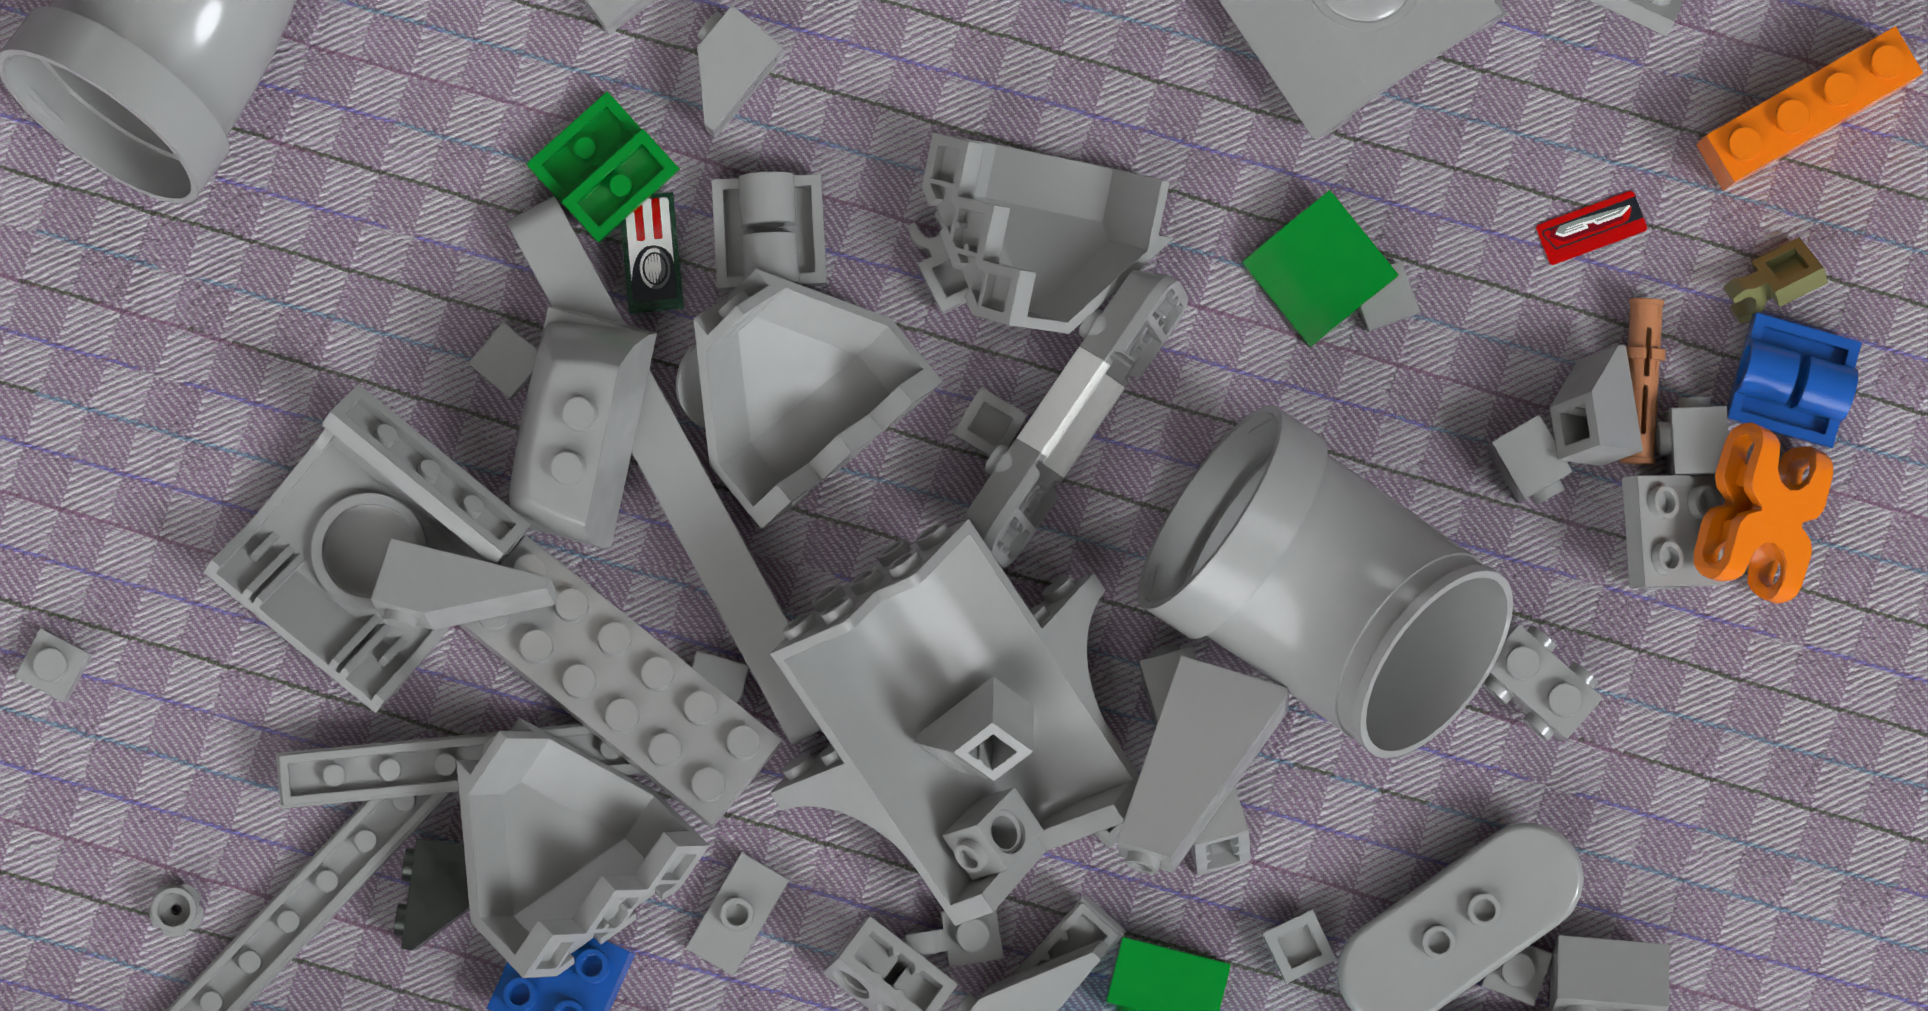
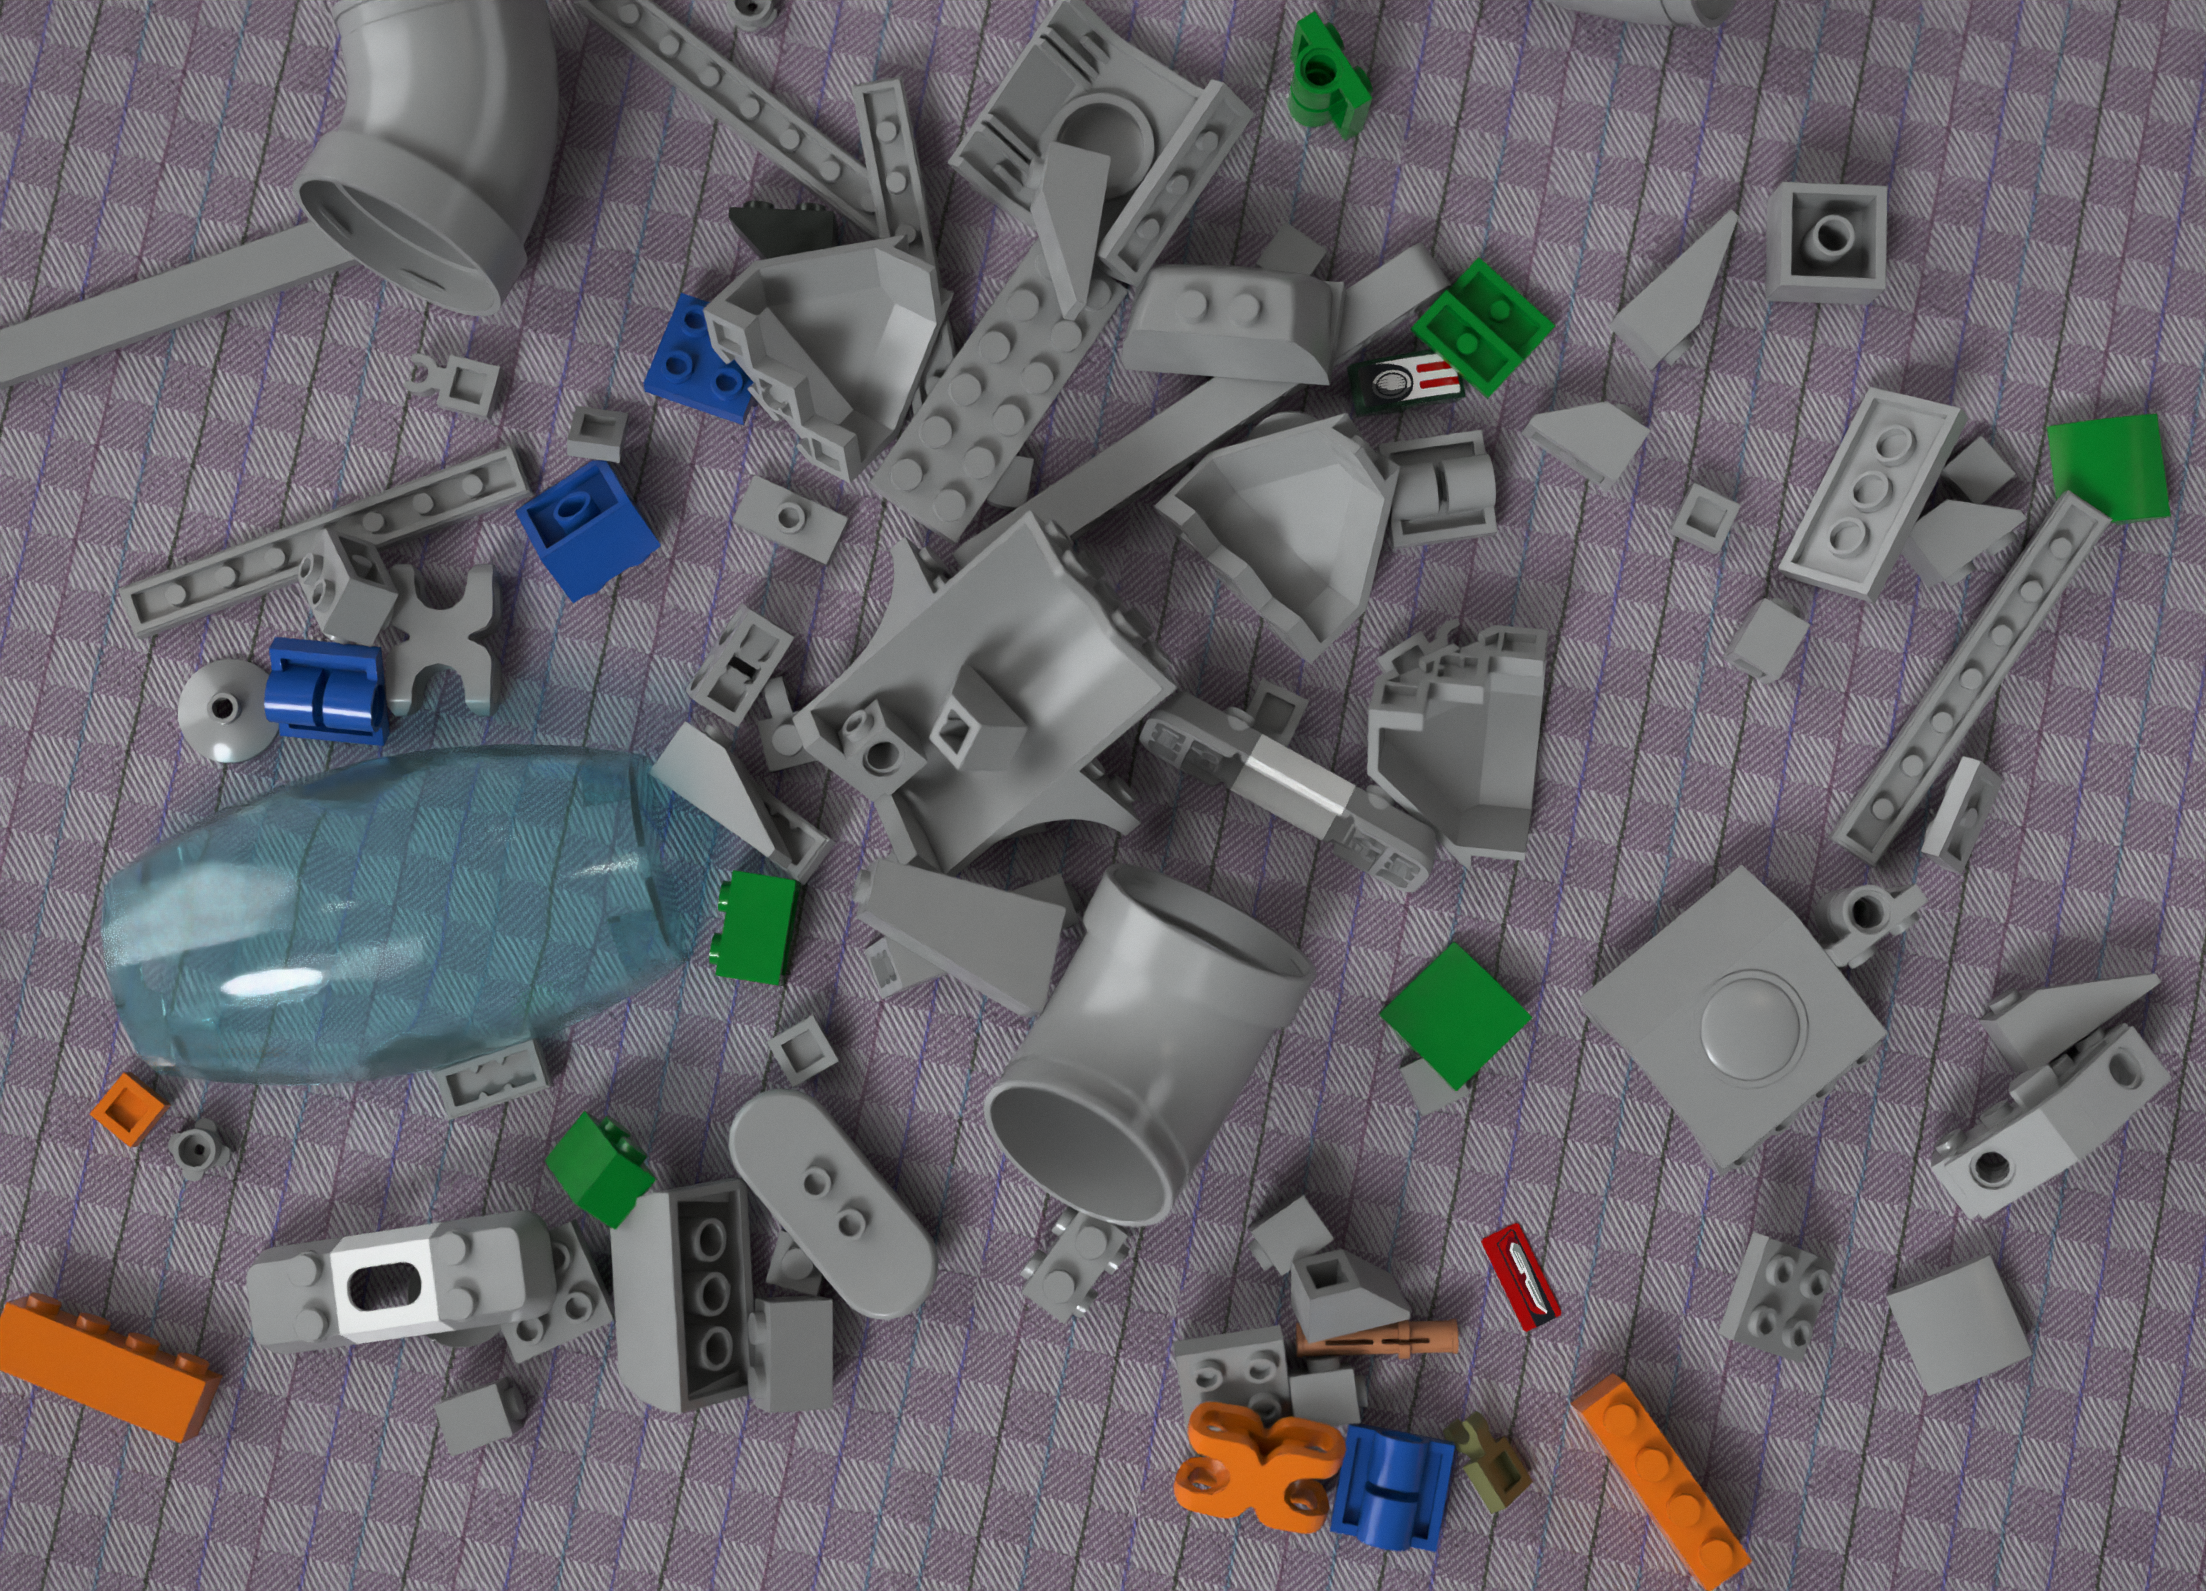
camera: 85 degrees right, 0 degrees up
none -> green plate [1287,11,1373,142]

